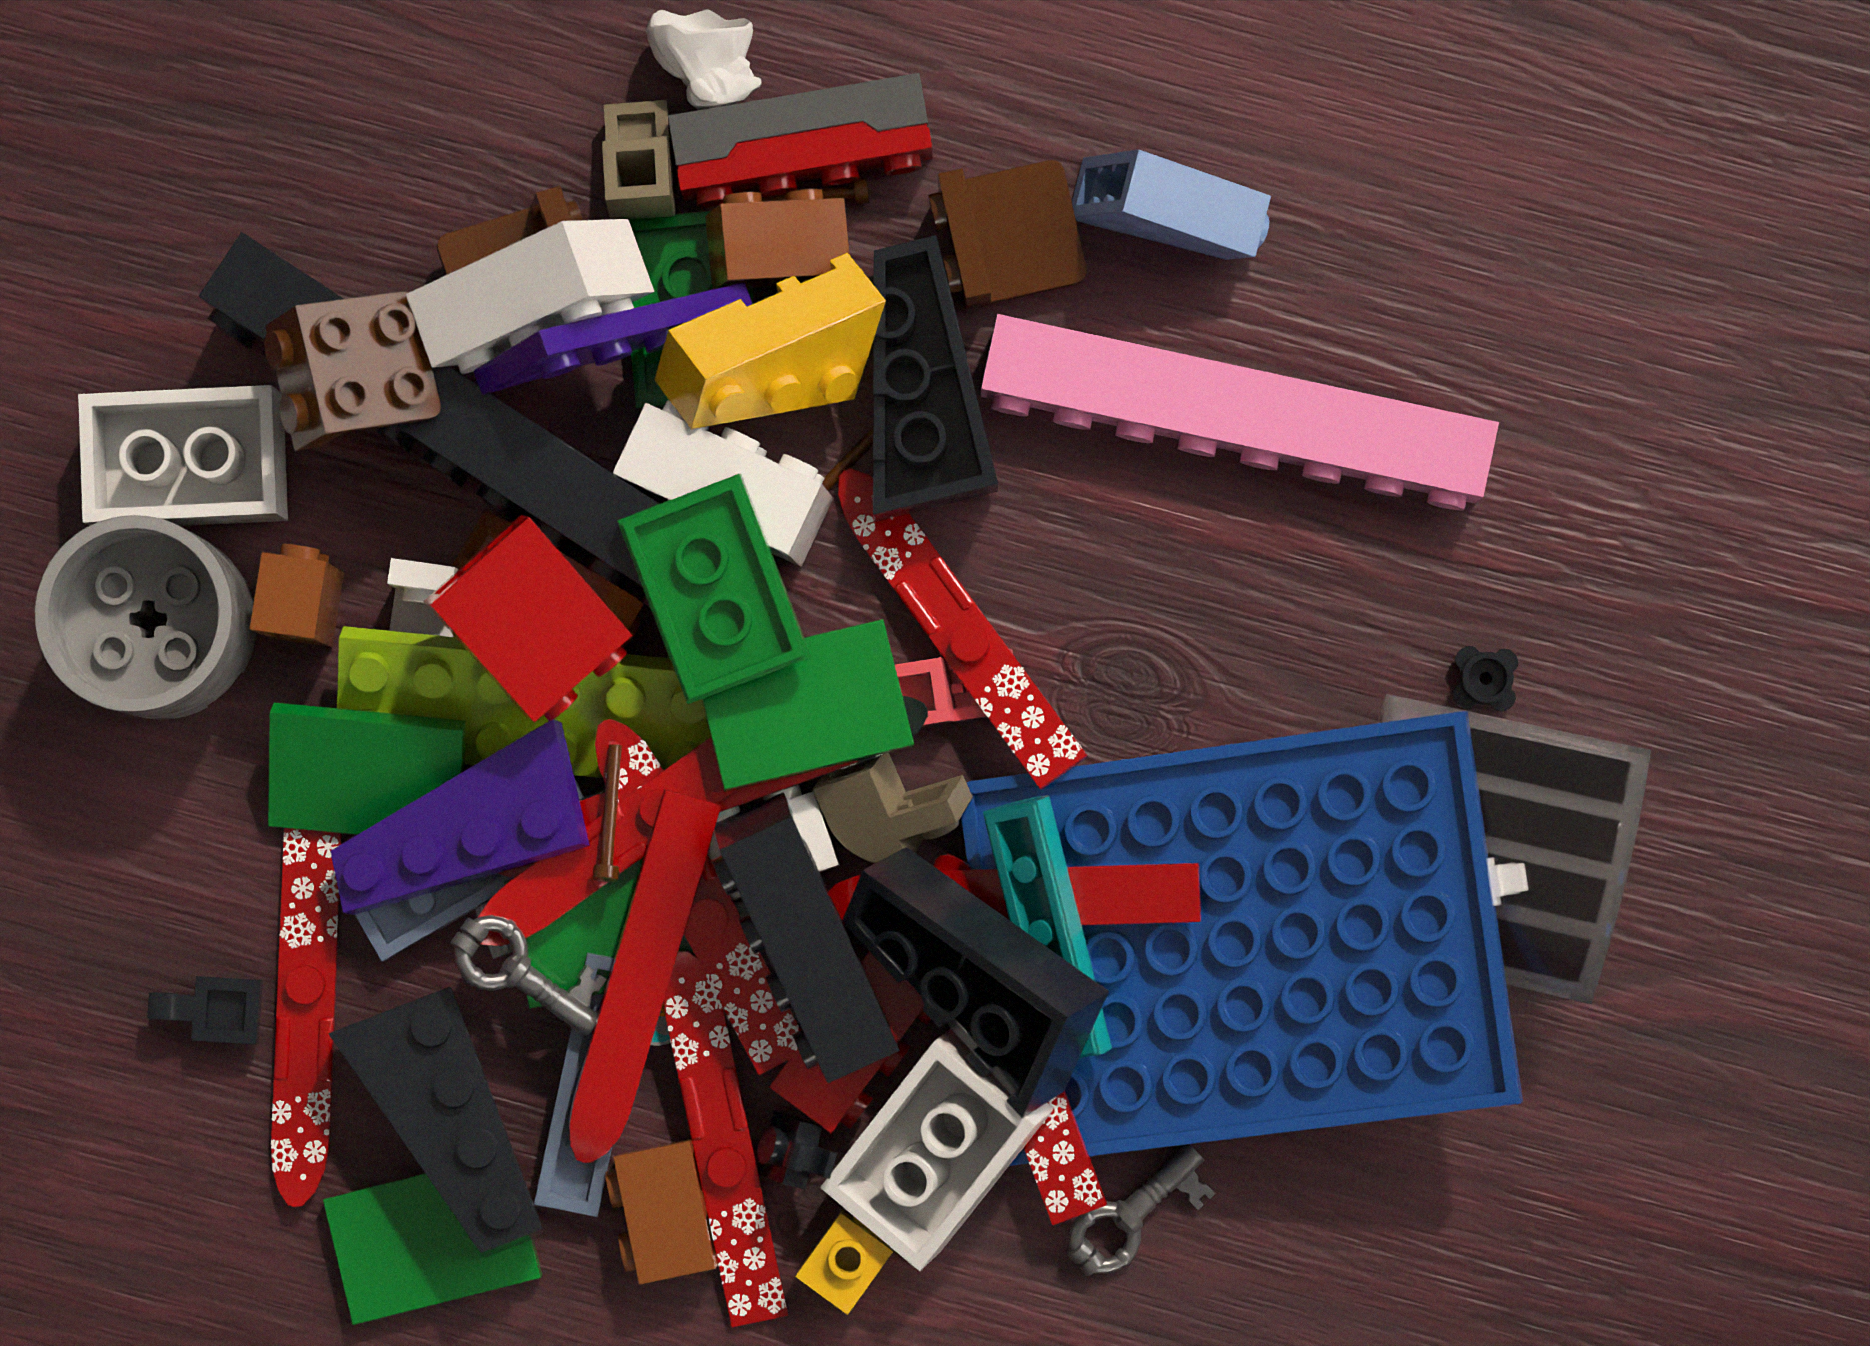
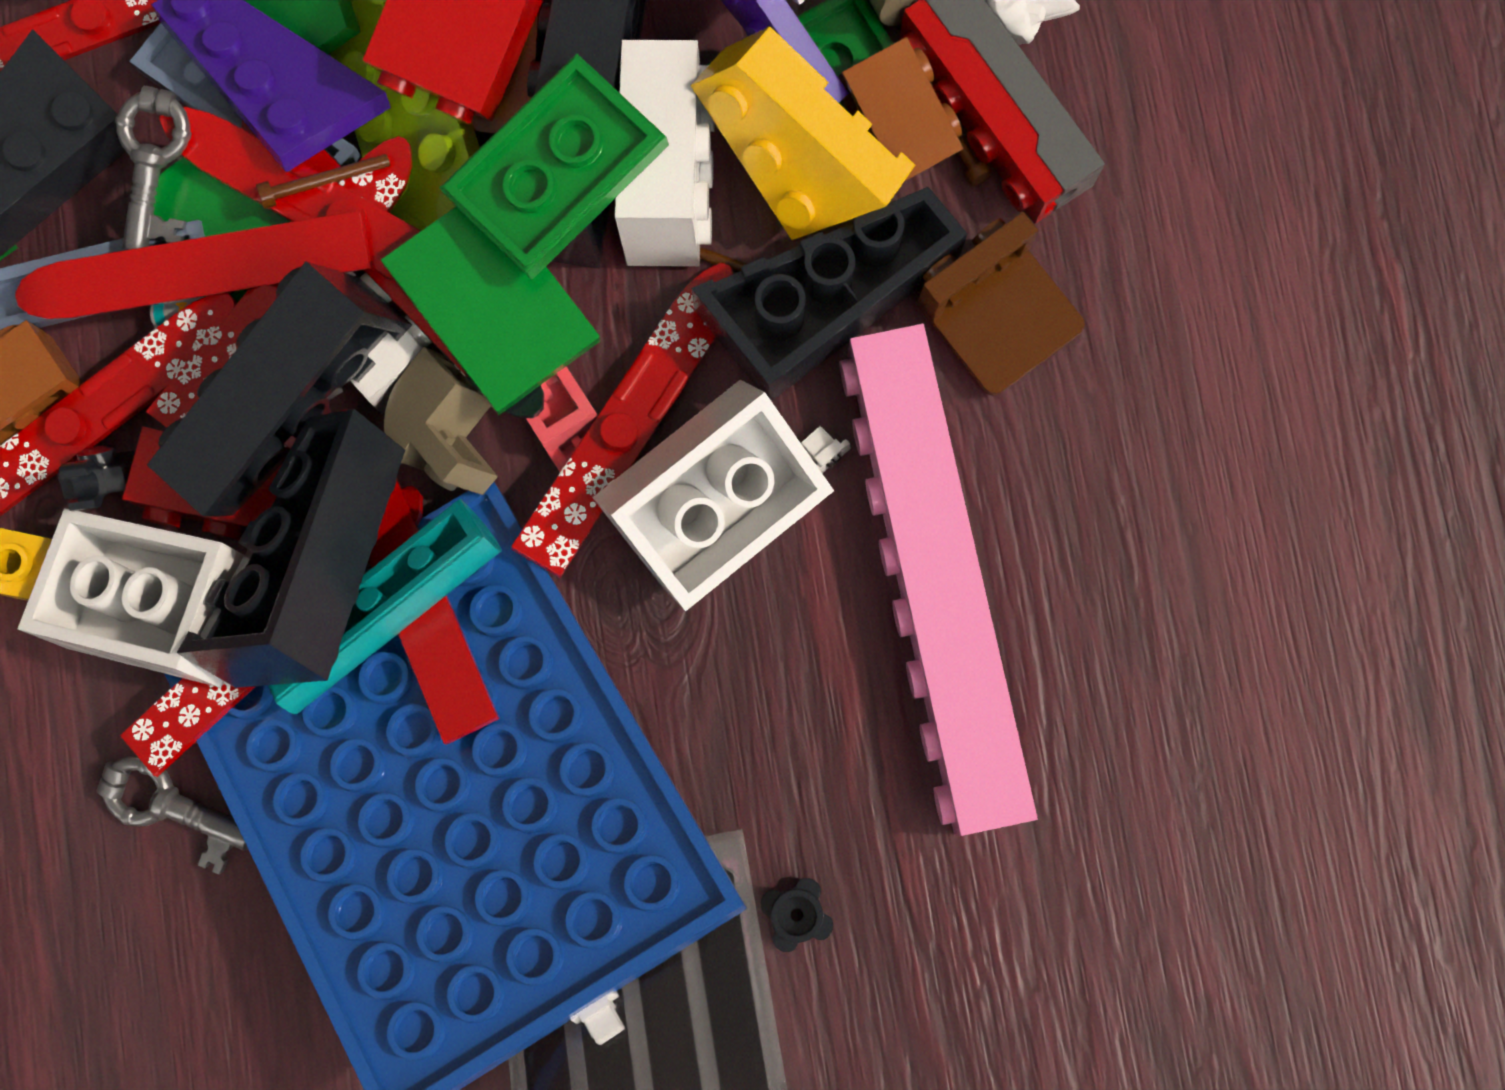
camera: 65 degrees right, 5 degrees down
medium blue slope [1072,149,1271,260] -> none
none -> white brick [592,380,834,611]
none -> white piece [801,426,851,474]

